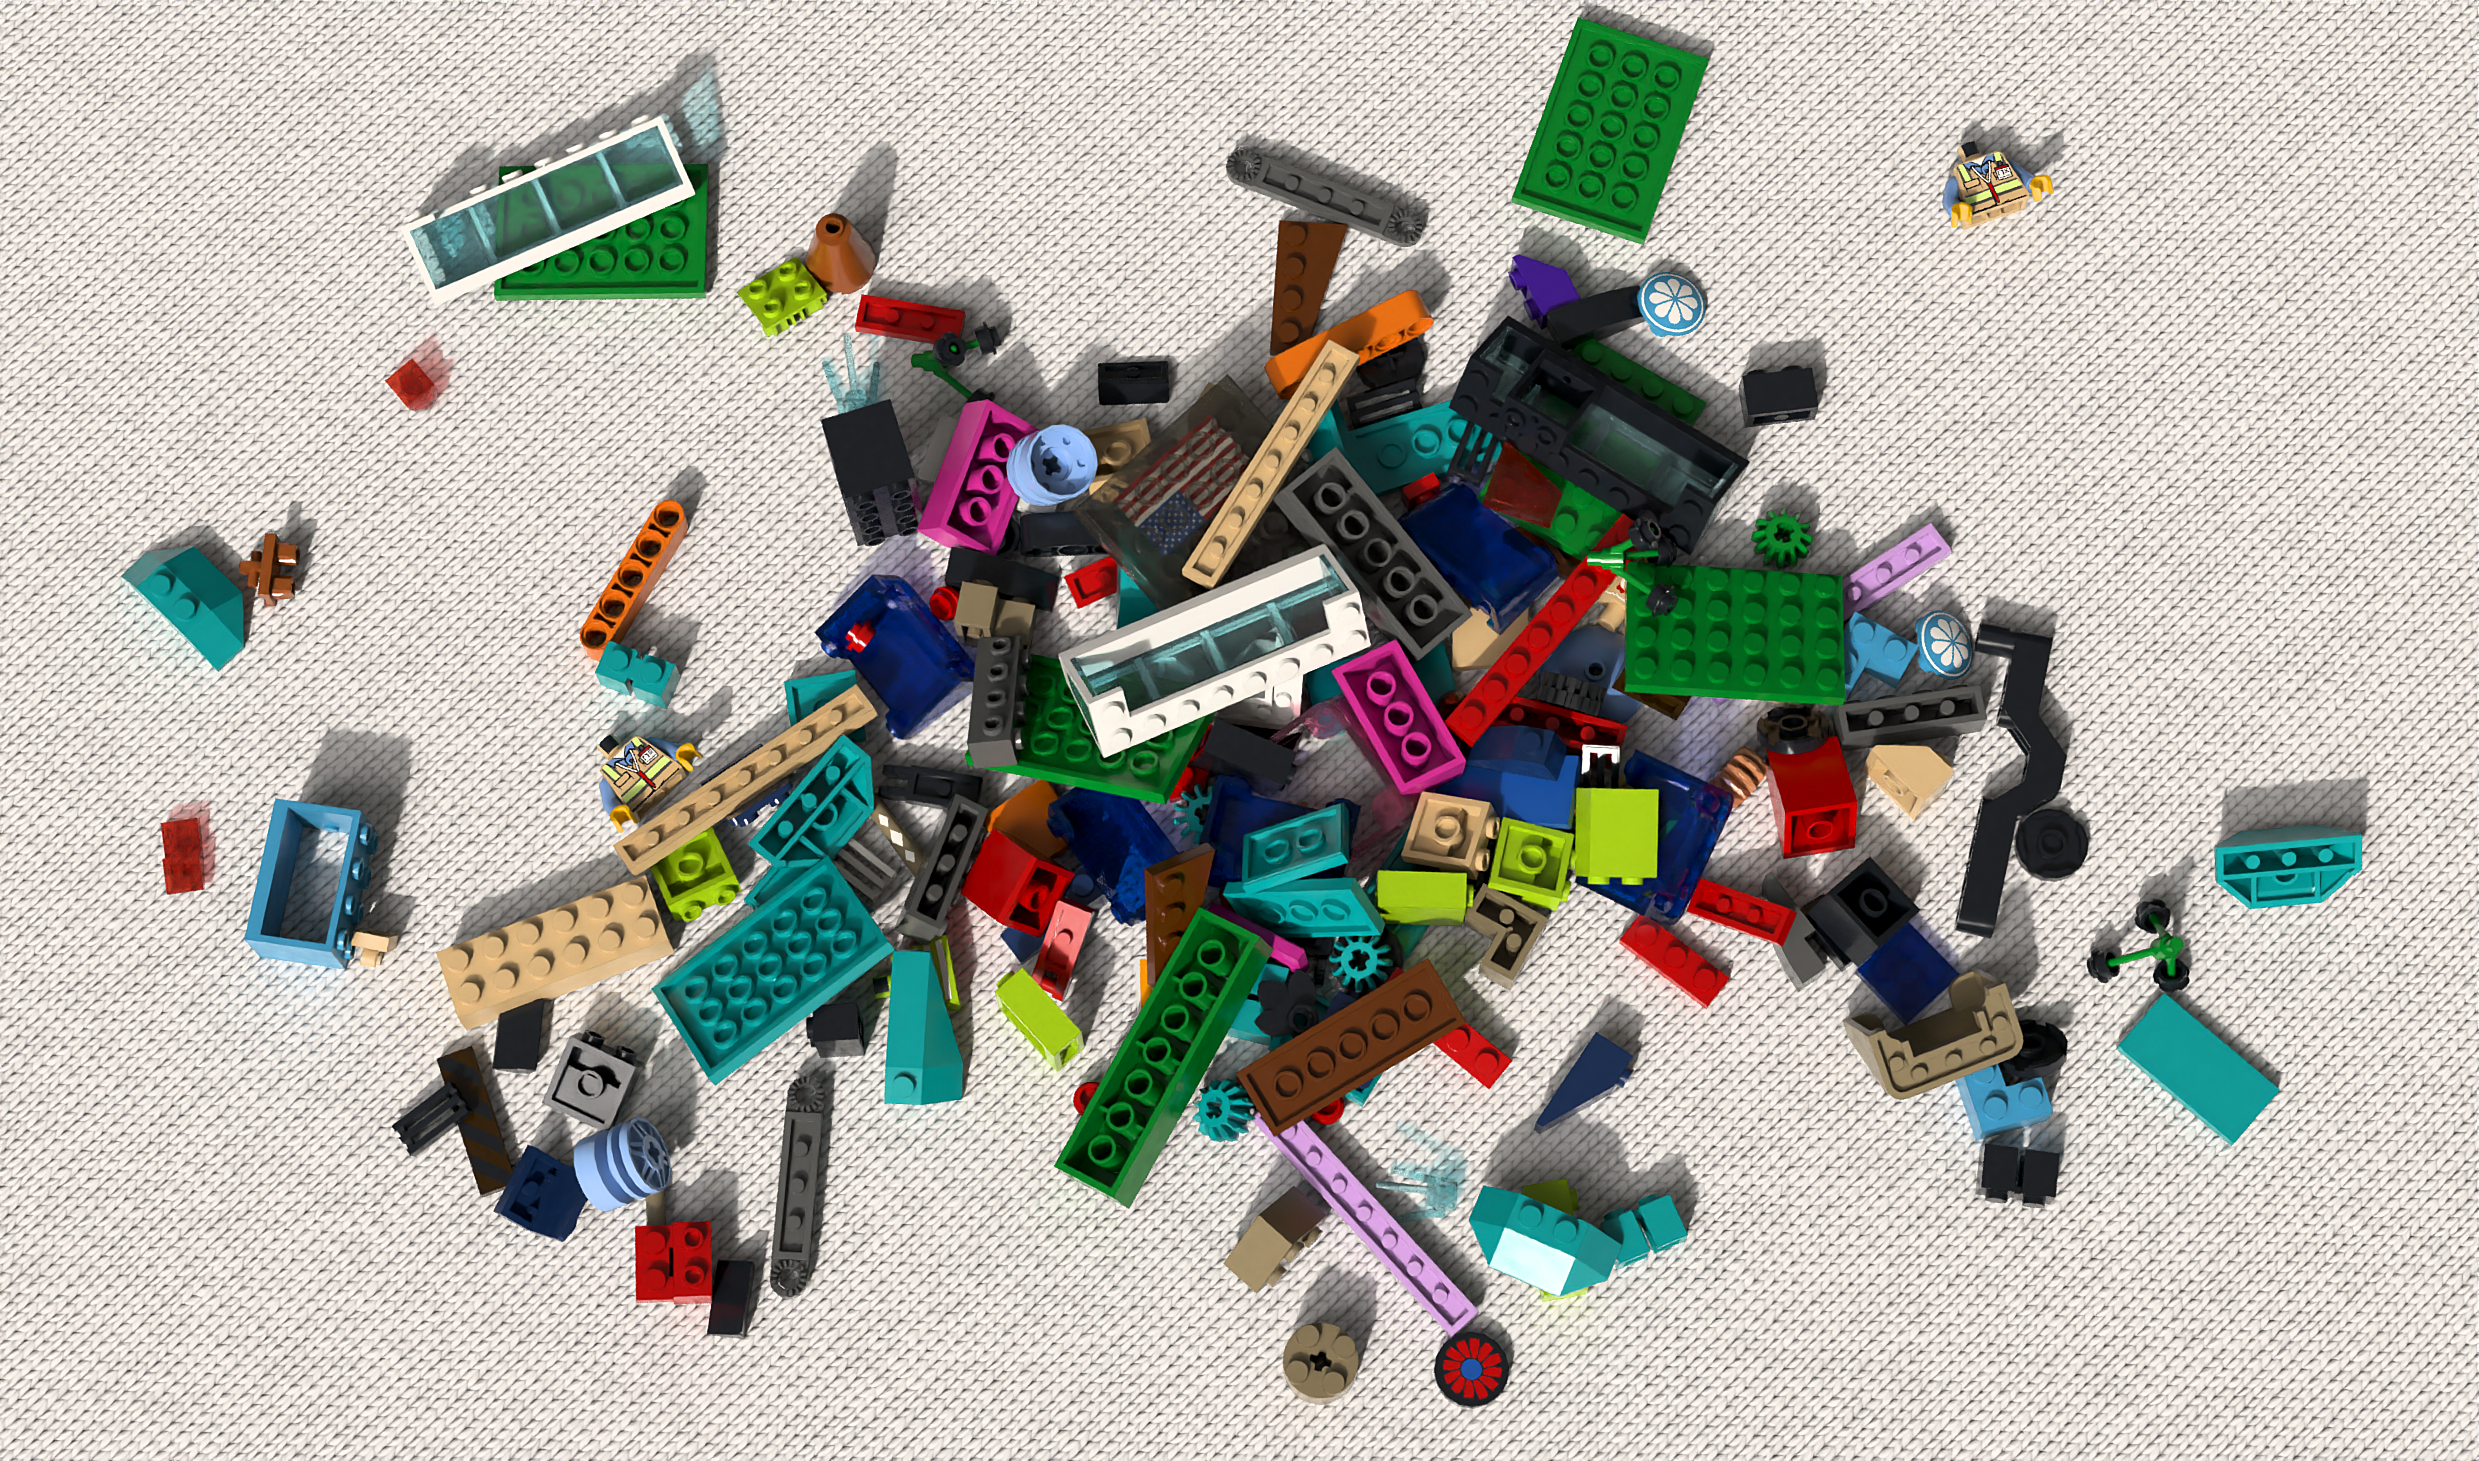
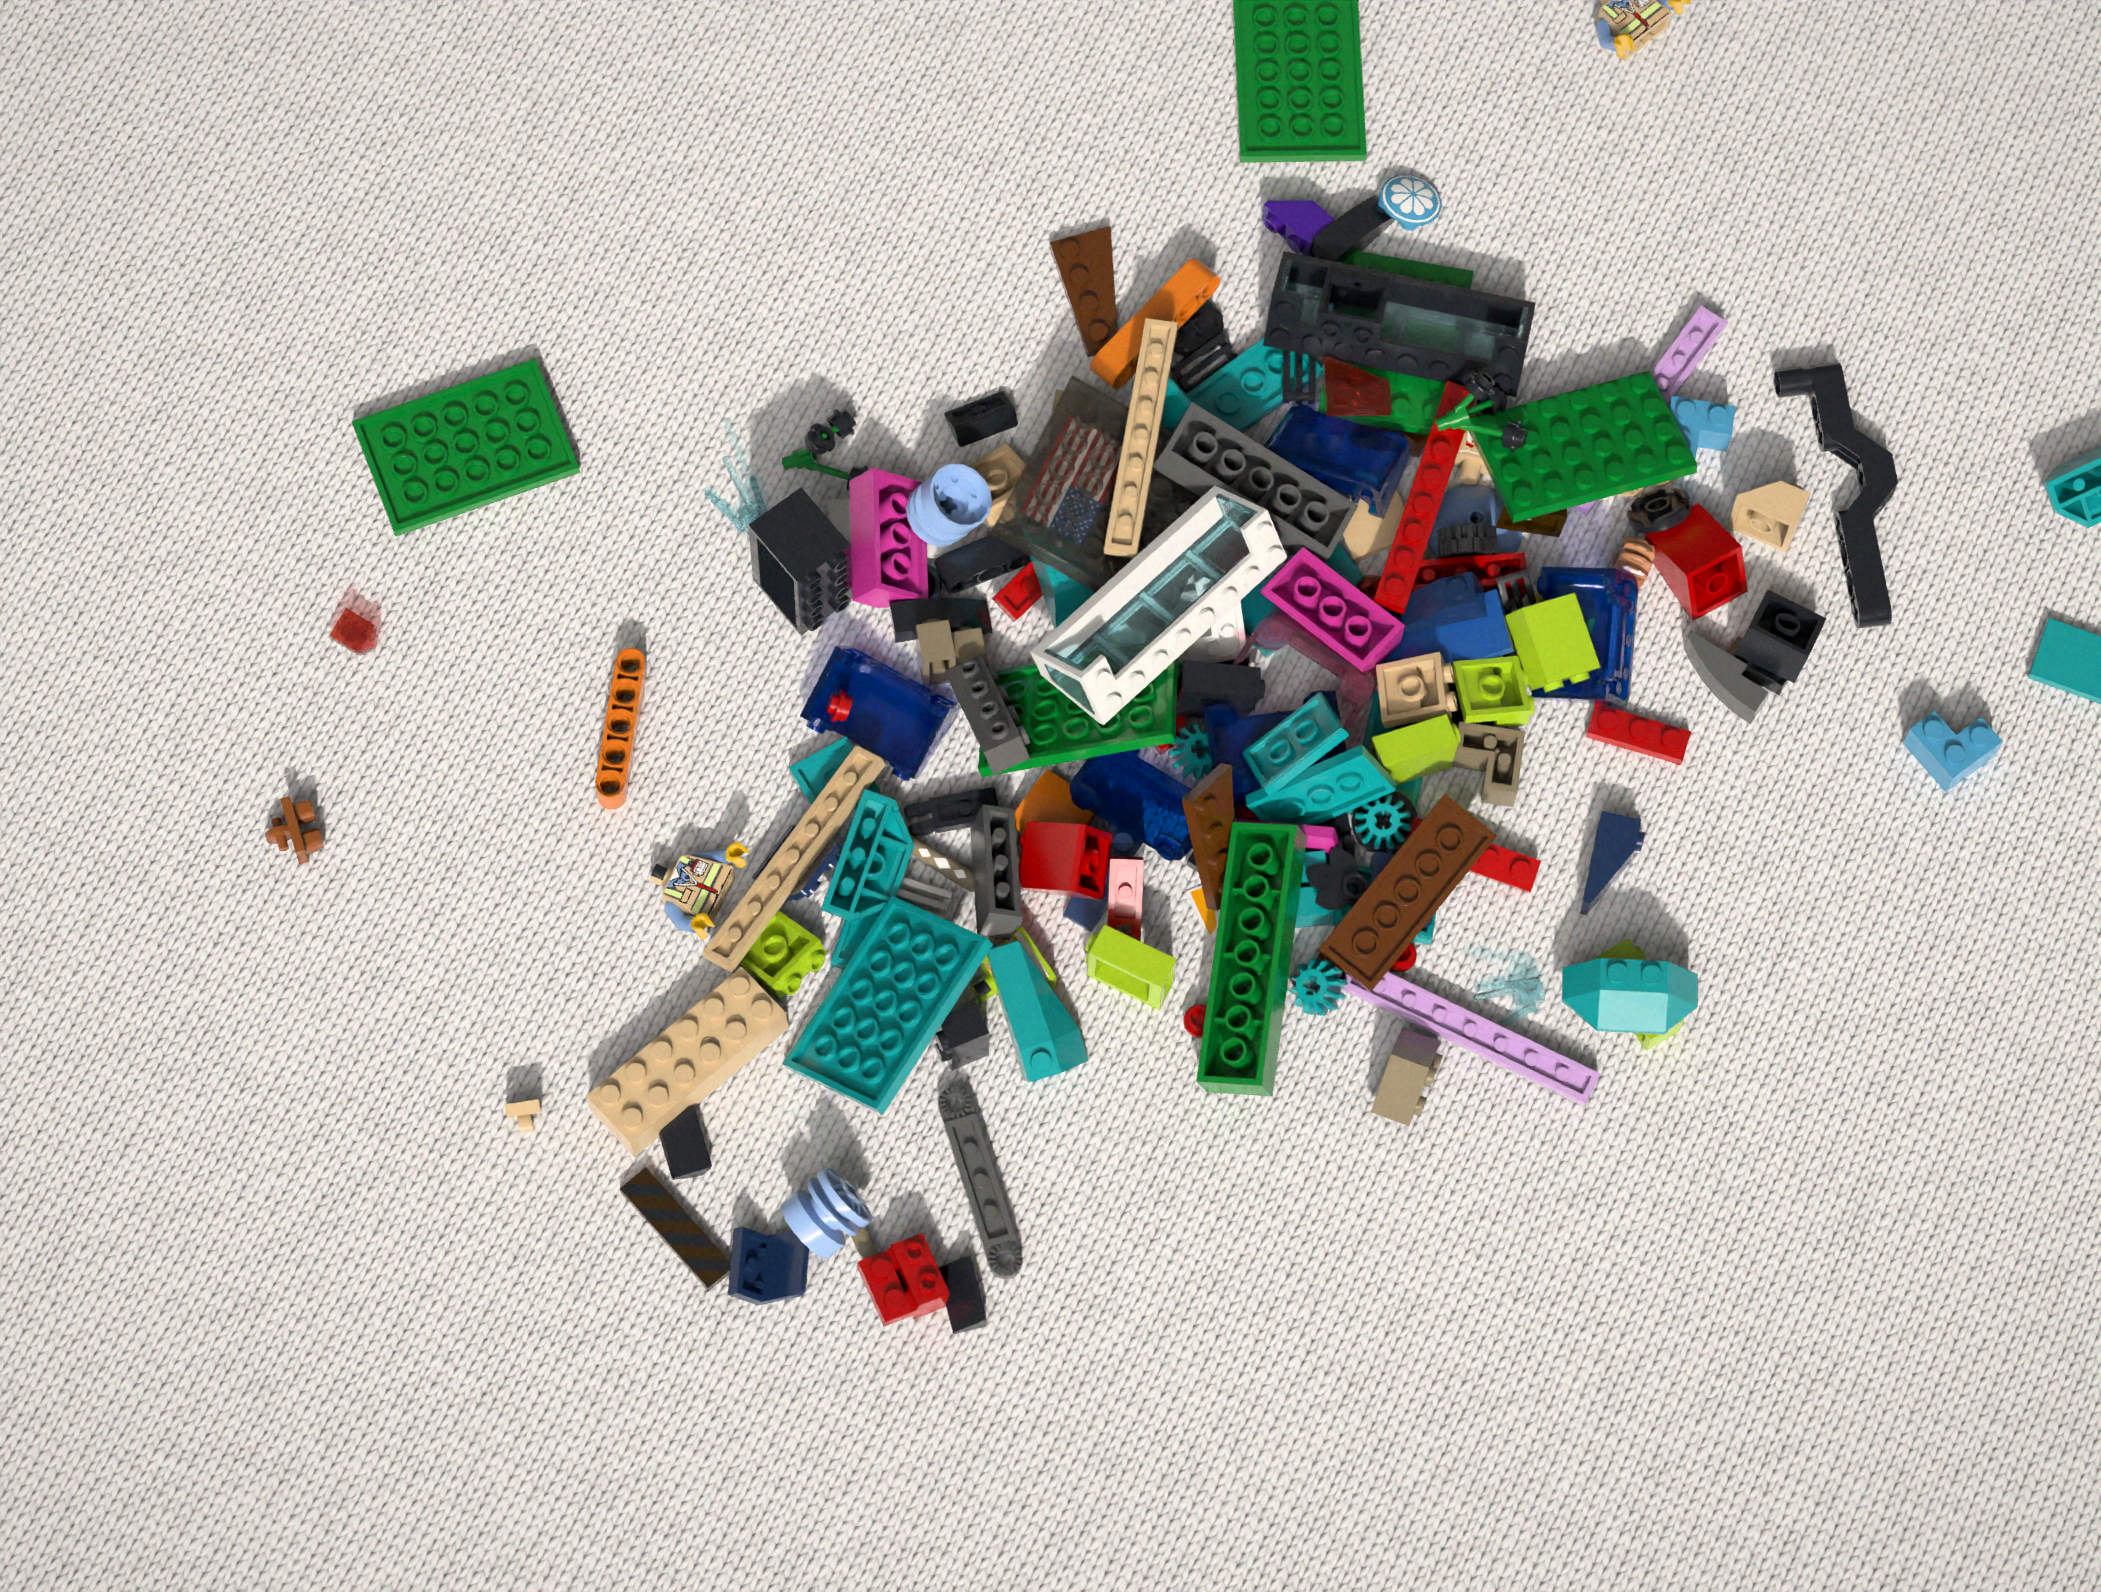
camera: 25 degrees left, 5 degrees down
teal wedge [121,546,245,672] -> none
clear red slope [161,818,205,895] -> none
dark azure hose [244,798,379,970] -> none
black tile [392,1082,473,1157] -> none
clear light blue window [400,113,695,306] -> none
plate [542,1030,645,1131] -> none
teal piece [595,641,681,709] -> none
lime hinge [737,256,828,337] -> none
dark orange cone [806,213,875,295] -> none
red plate [855,294,966,344] -> none
red plate [929,585,960,620] -> none
dark grey plate [1226,149,1423,247] -> none
dark tan brick [1283,1323,1359,1405] -> none
red plate [1401,472,1440,512] -> none
tile [1433,1332,1509,1409] -> none
teal piece [1599,1193,1688,1270] -> none
red plate [1686,878,1797,947] -> none
black brick [1738,365,1819,428] -> none
green gear [1751,507,1813,570] -> none
dark grey brick [1832,685,1987,752] -> none
dark tan windscreen [1842,967,2023,1100] -> none
clear blue plate [1855,922,1959,1026] -> none
dish [1915,610,1973,680] -> none
black piece [1975,1143,2060,1208] -> none
black tile [1998,1019,2068,1078] -> none
black tile [2014,809,2088,882] -> none
black plant [2087,898,2190,993] -> none

